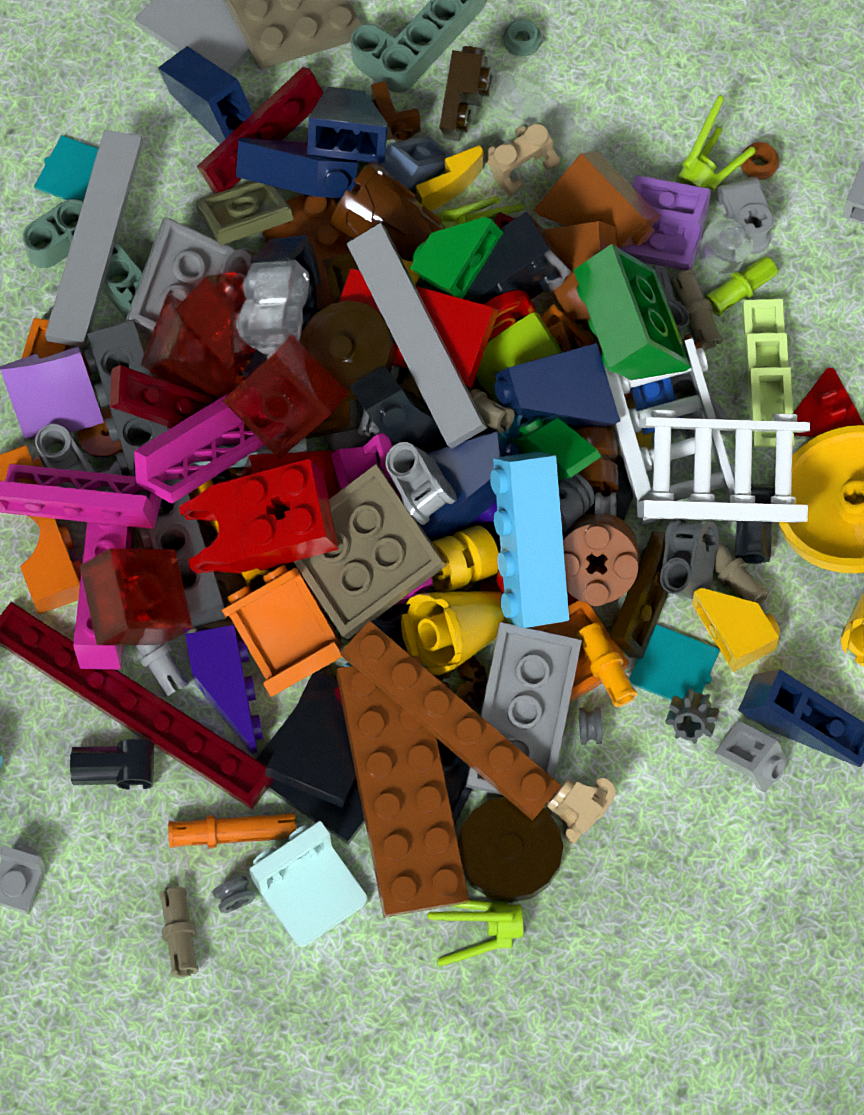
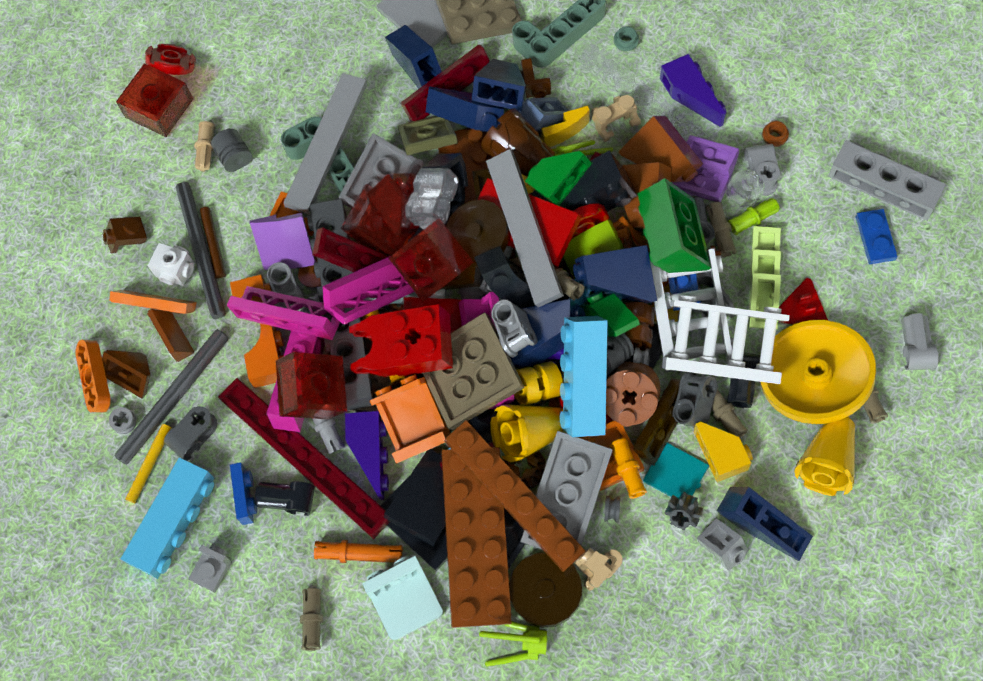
camera: 15 degrees right, 0 degrees up
teal piece [34,135,98,202] -> none
dark grey bush [212,876,255,913] -> none
dark brown plate [439,46,493,141] -> none
lime plant [677,95,756,191] -> none
none -> blue plate [230,462,257,525]
none -> dark purple slope [660,54,727,127]

